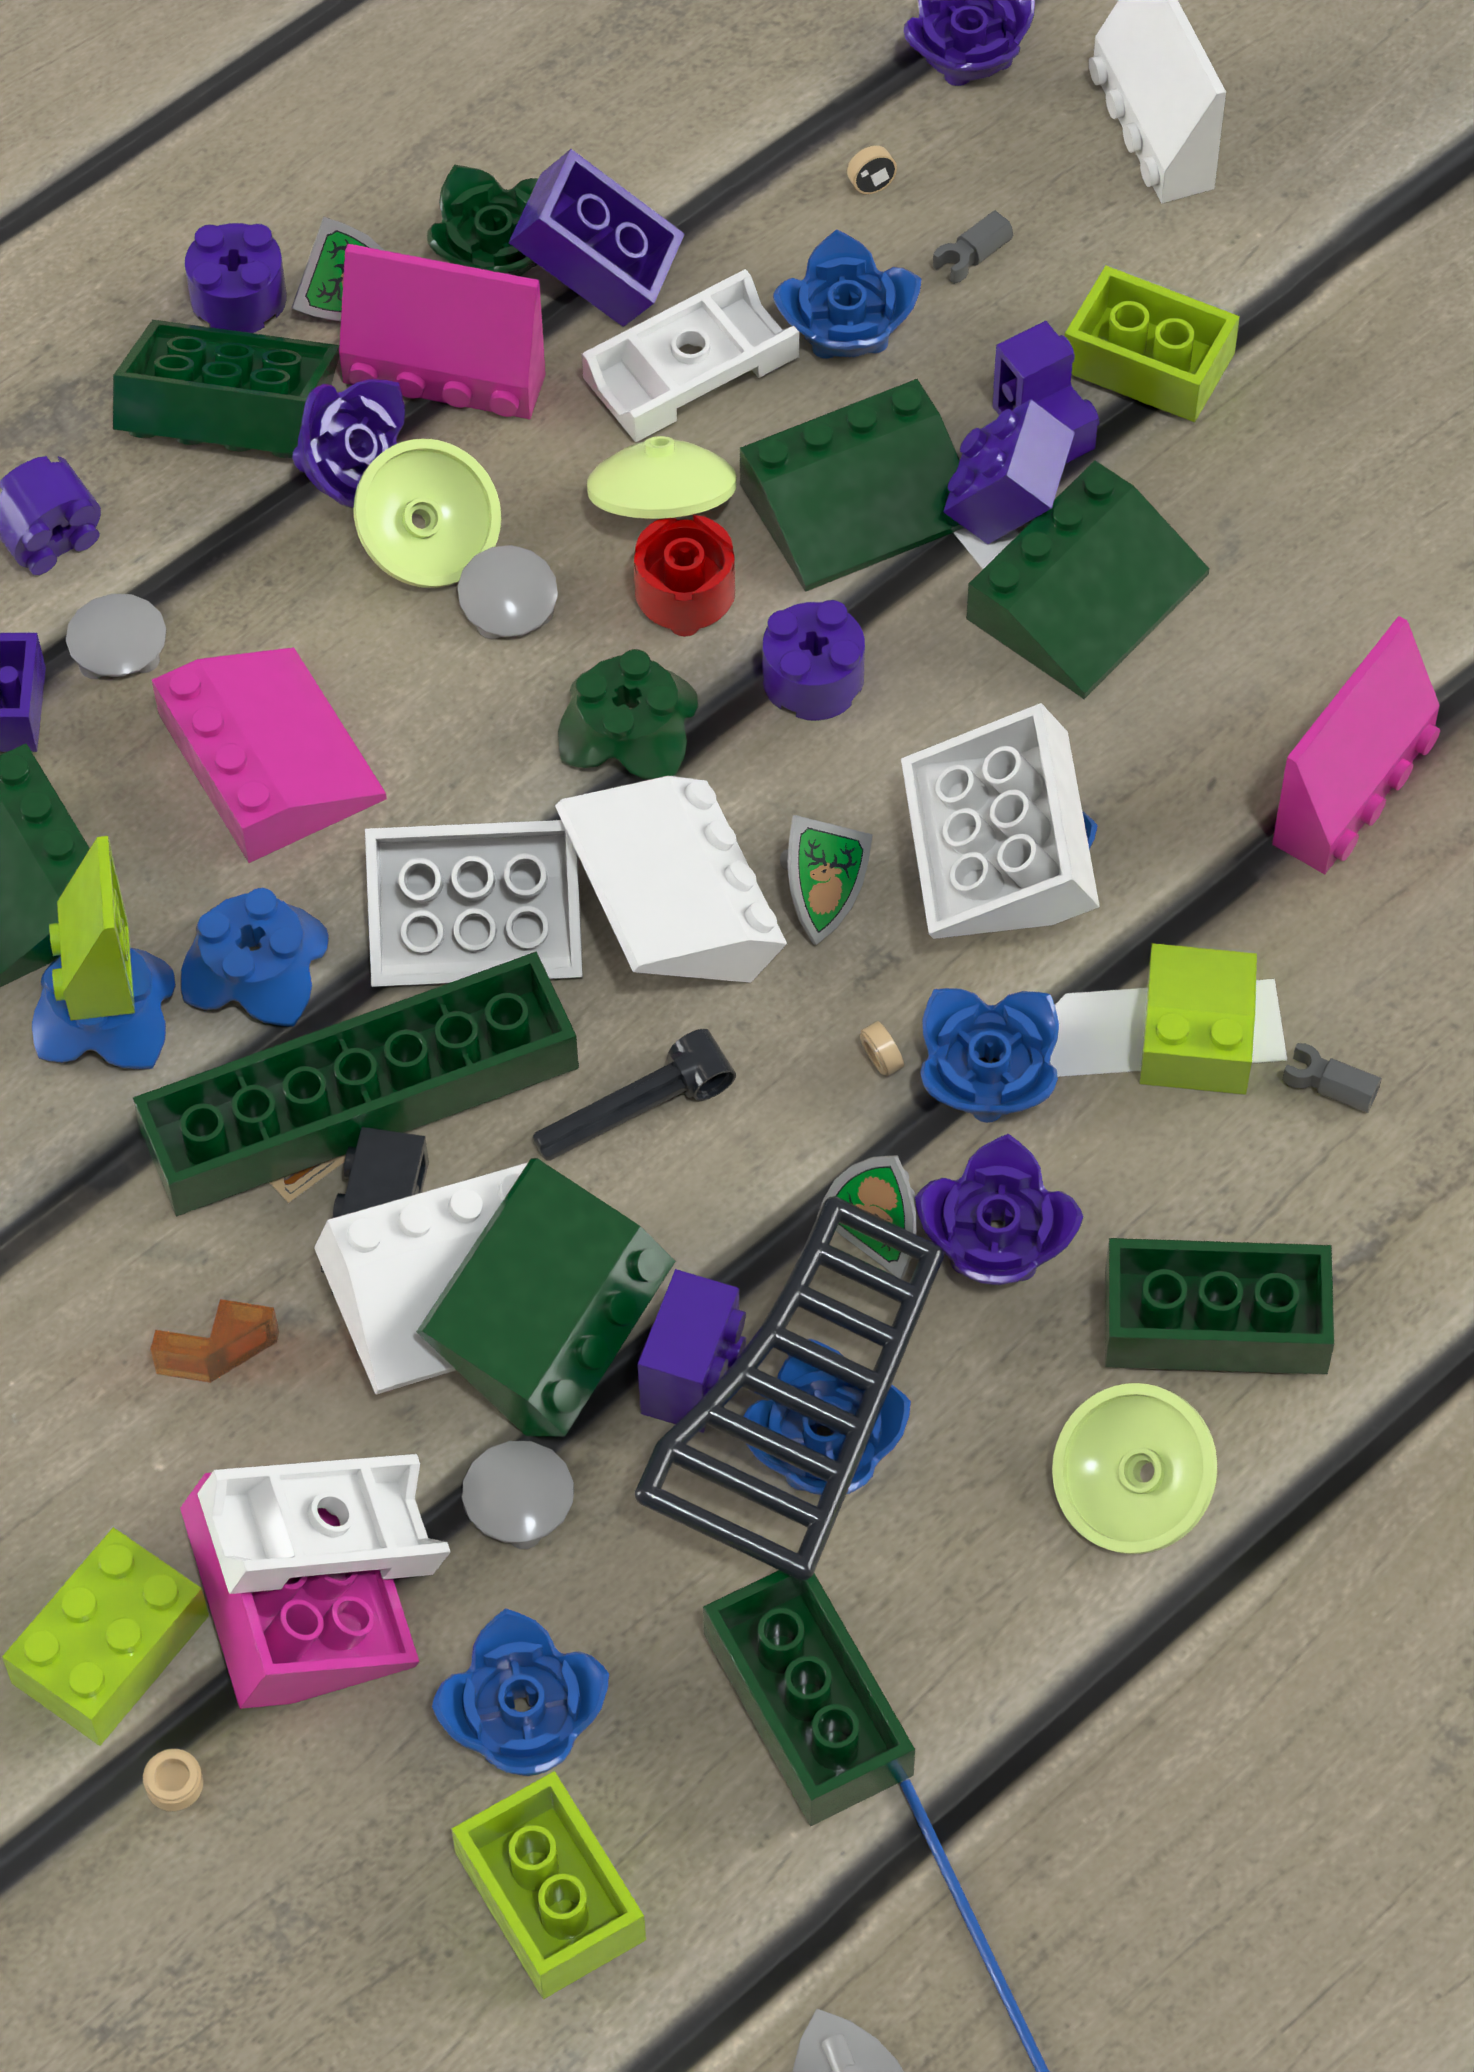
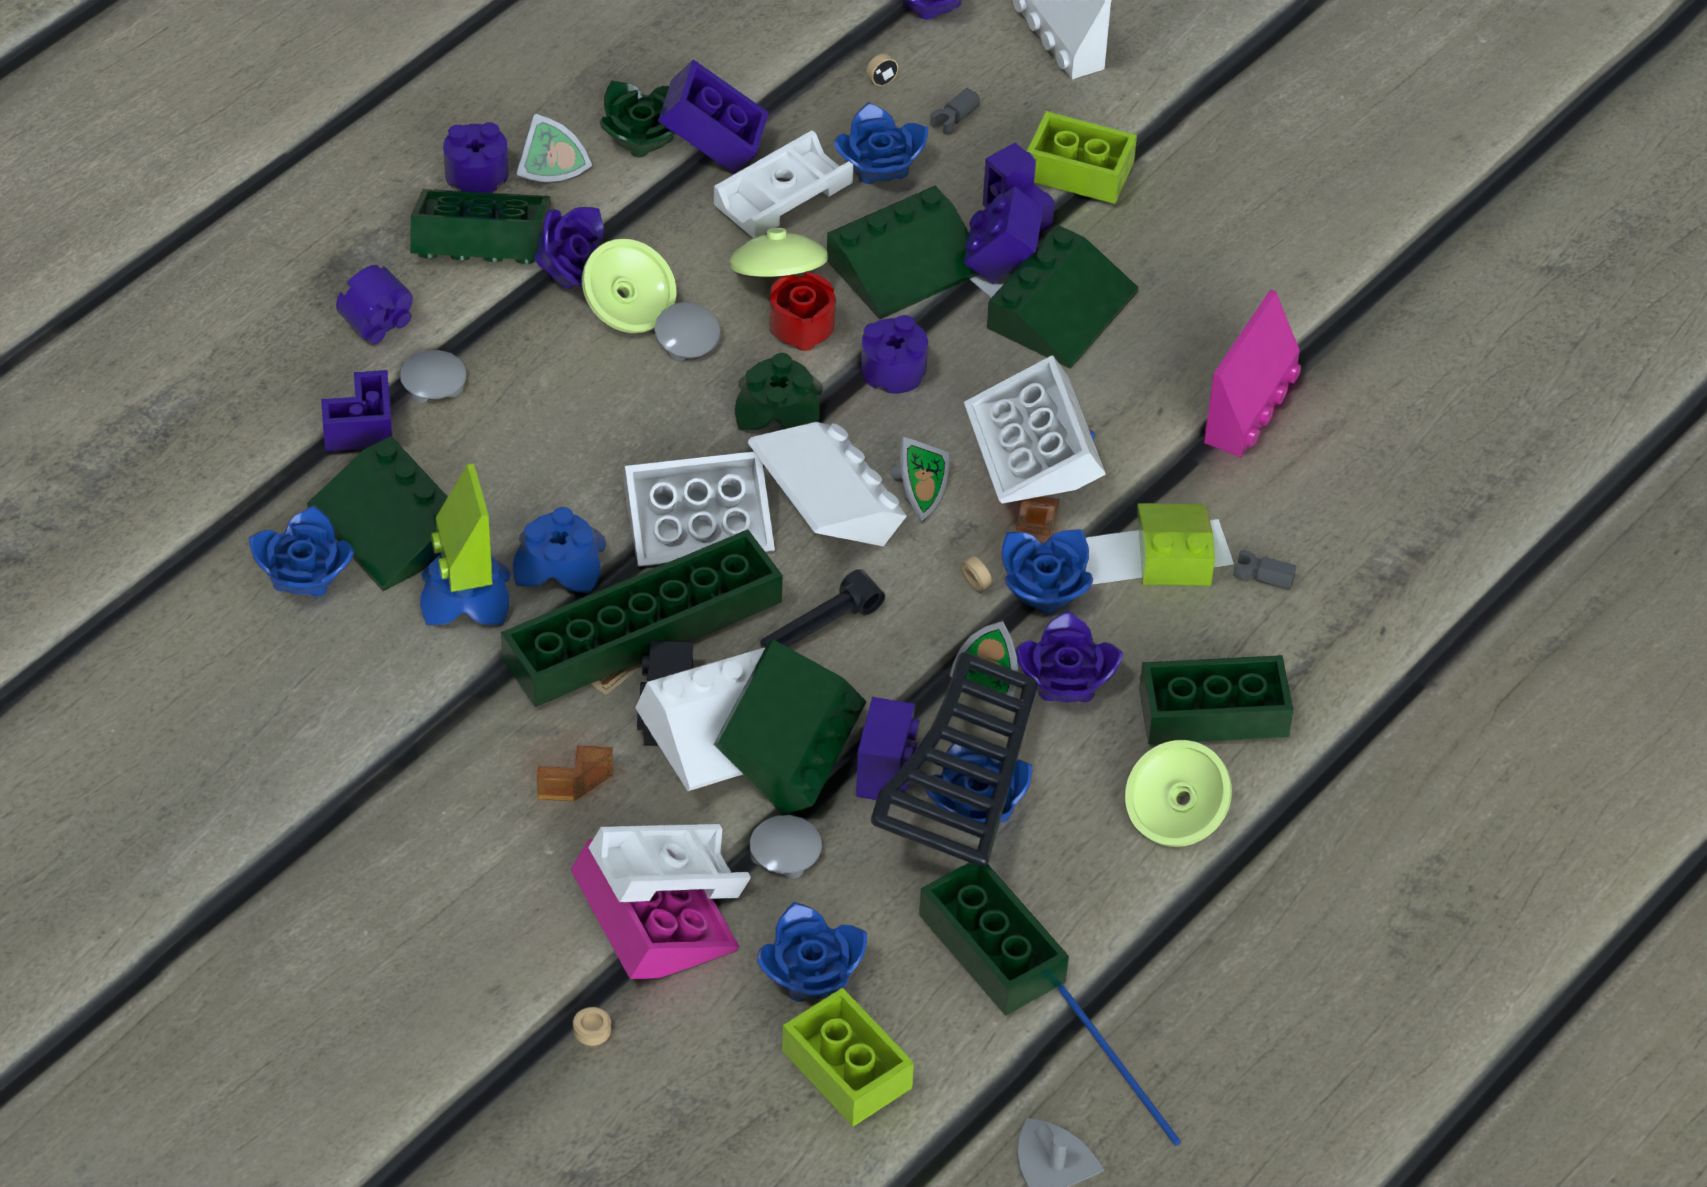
camera: 10 degrees left, 10 degrees down
lime brick [2,1527,209,1746] -> none
dark pink slope [152,647,387,863] -> none
dark pink slope [339,244,546,419] -> none
none -> clear orange slope [1016,496,1060,536]

